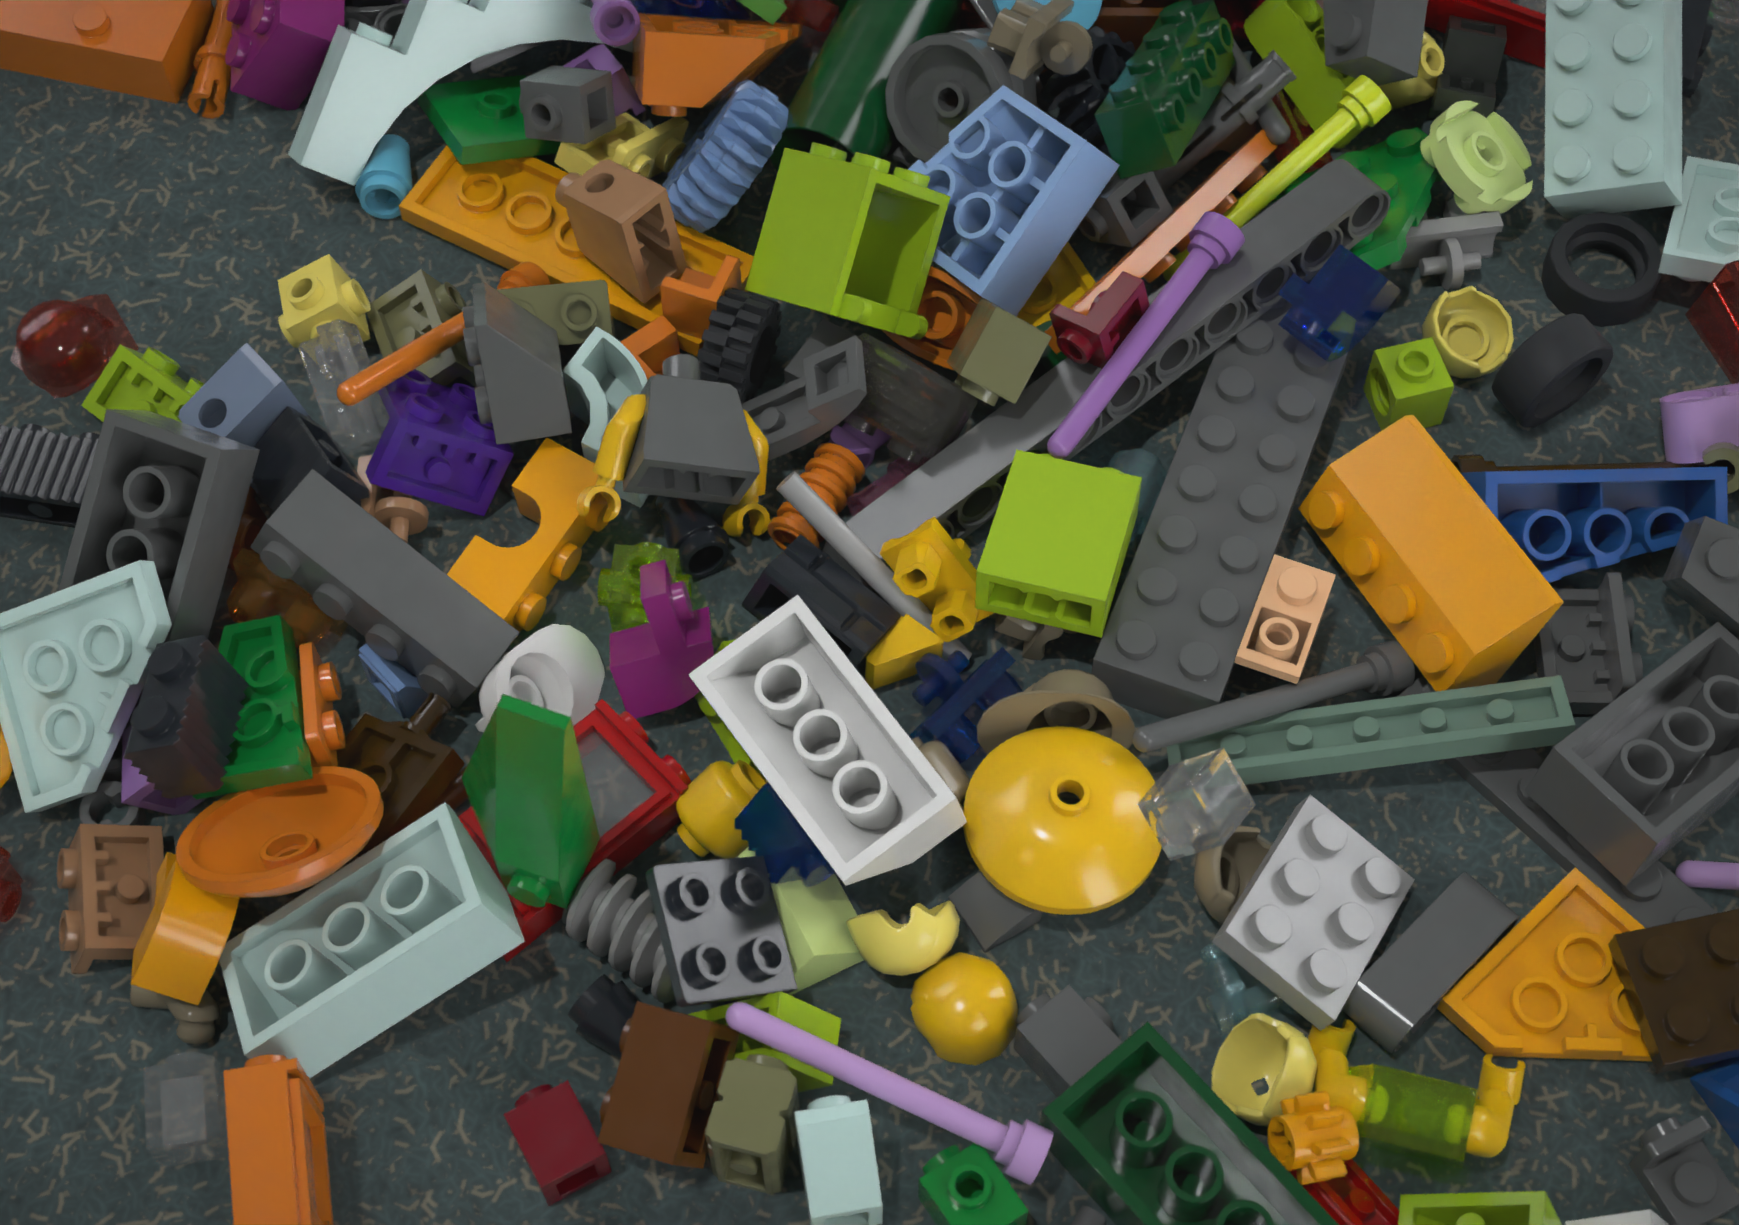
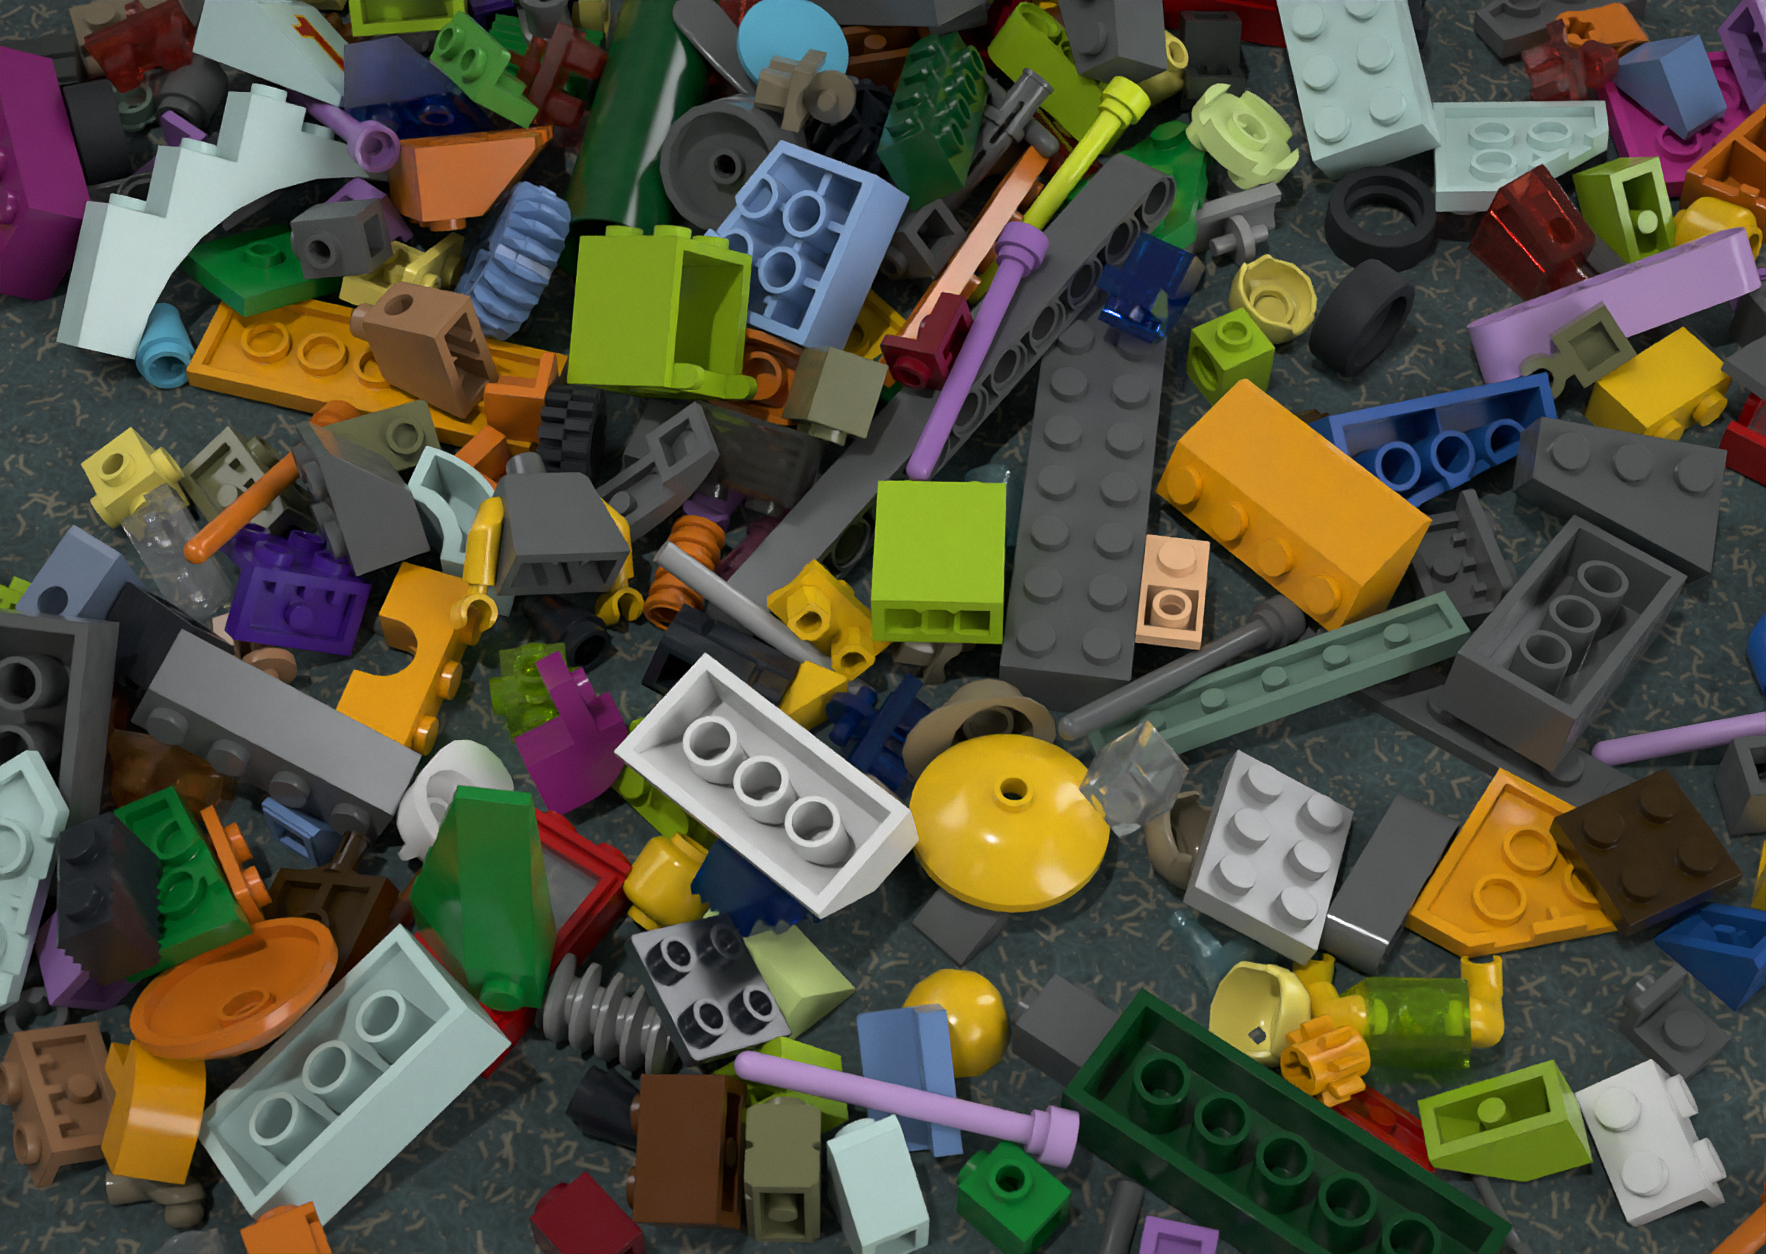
camera: 15 degrees left, 5 degrees down
light yellow hair [846,901,960,976] -> none
none -> medium blue panel [856,1003,963,1157]

